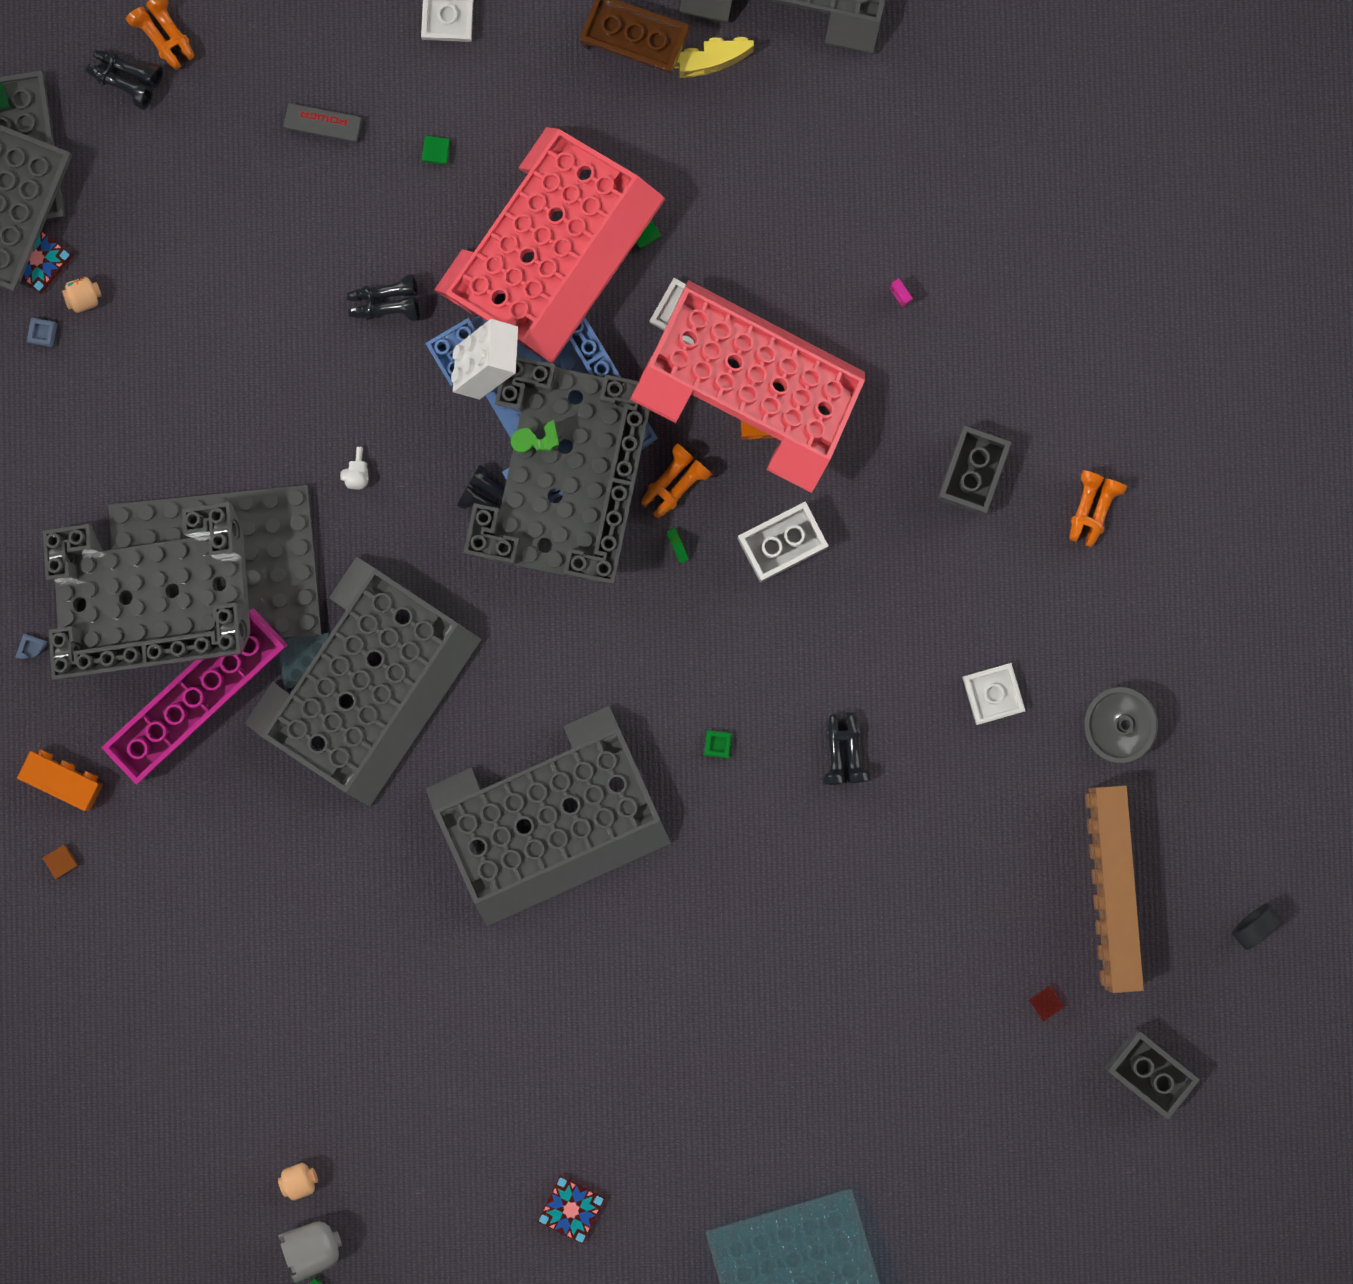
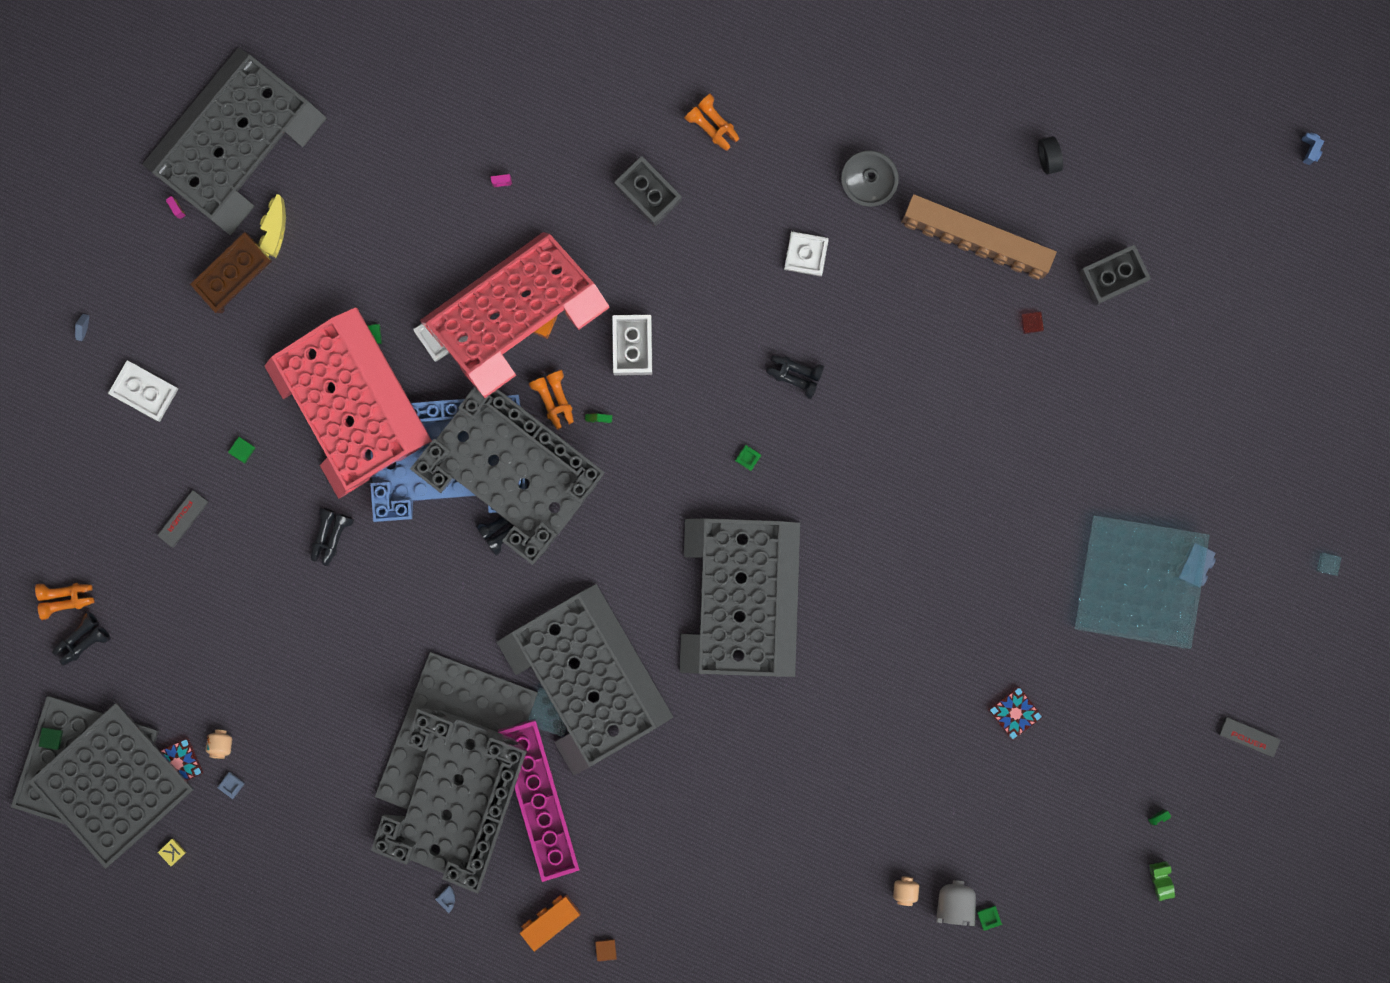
camera: 65 degrees left, 0 degrees up
white piece [340,447,368,490] -> none
white brick [451,319,518,400] -> none
bright green leg [511,420,560,454] -> none

